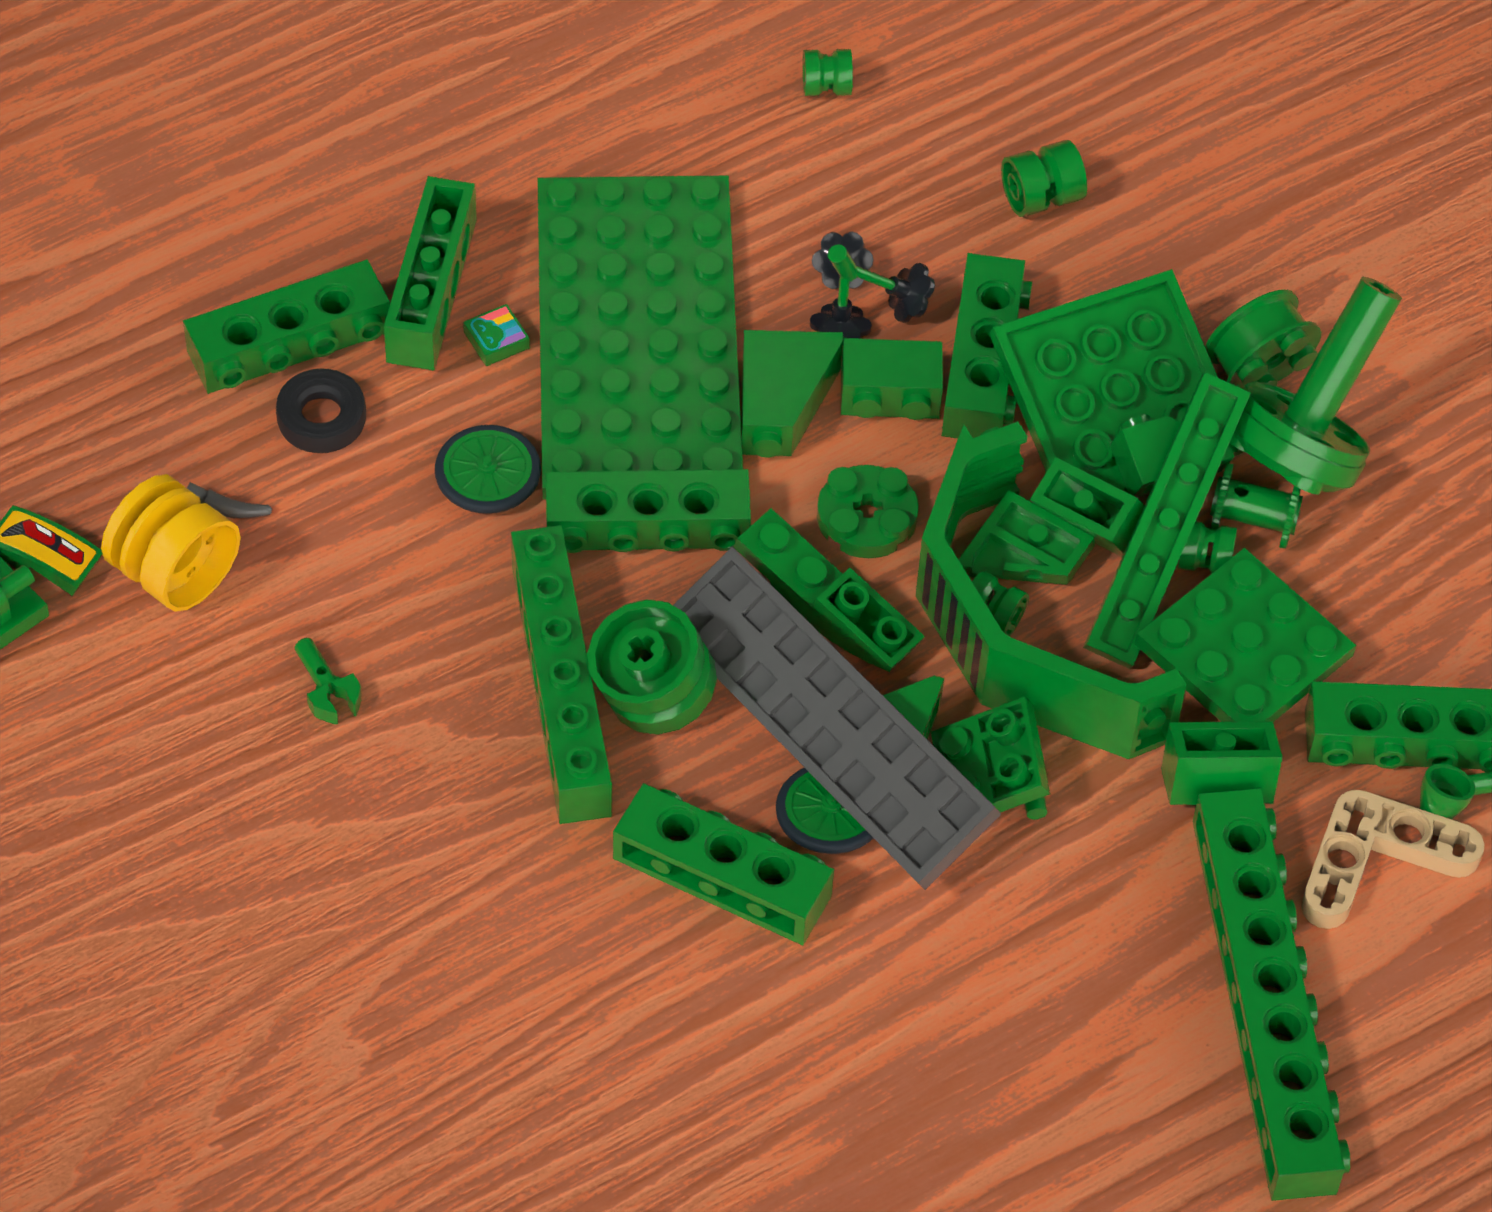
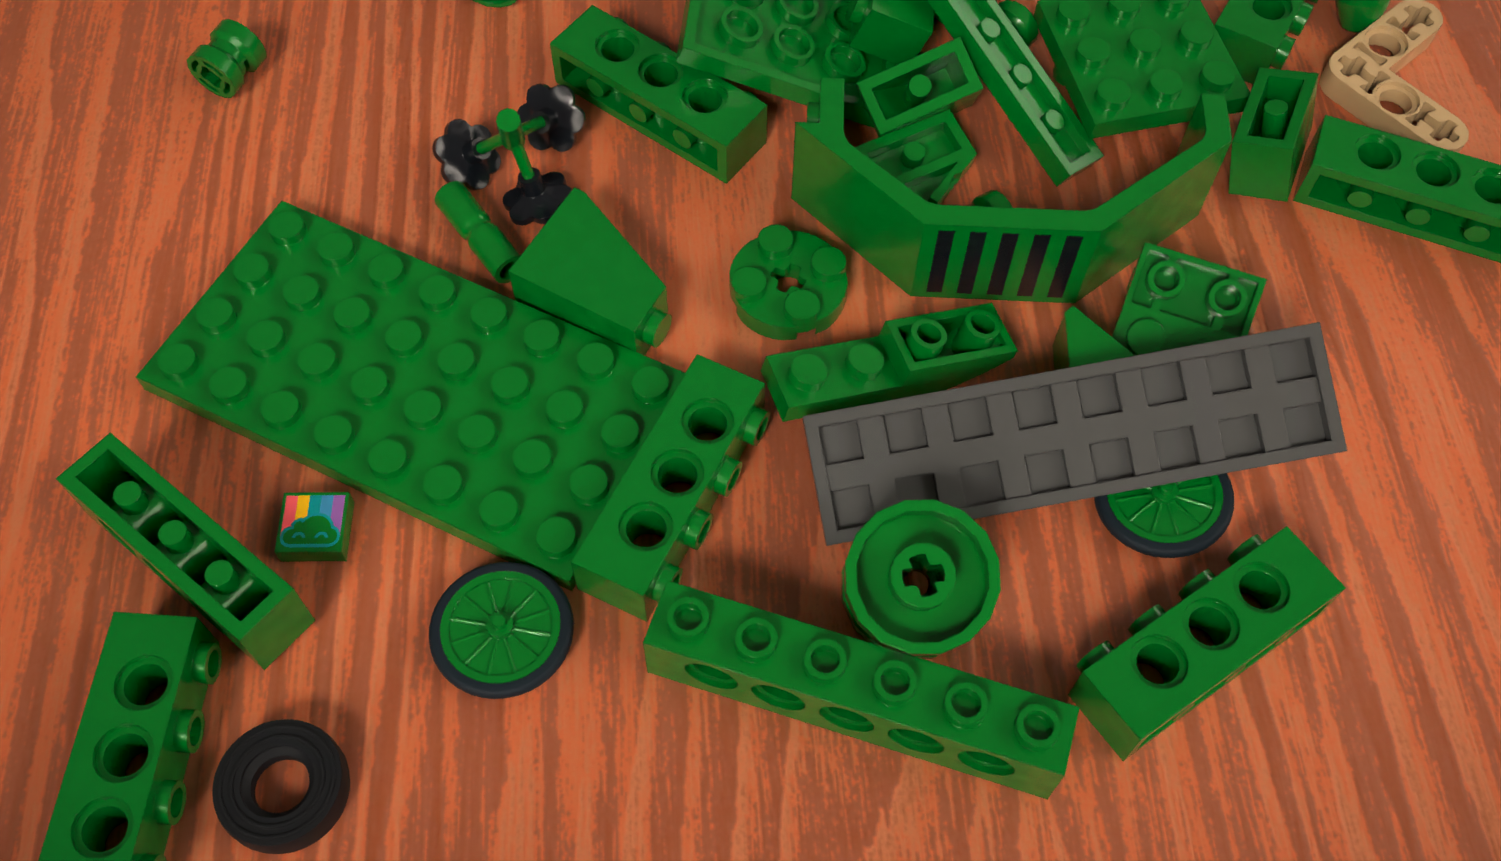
camera: 60 degrees left, 5 degrees up
green brick [841,338,943,420] -> none
none -> green piece [435,181,521,283]

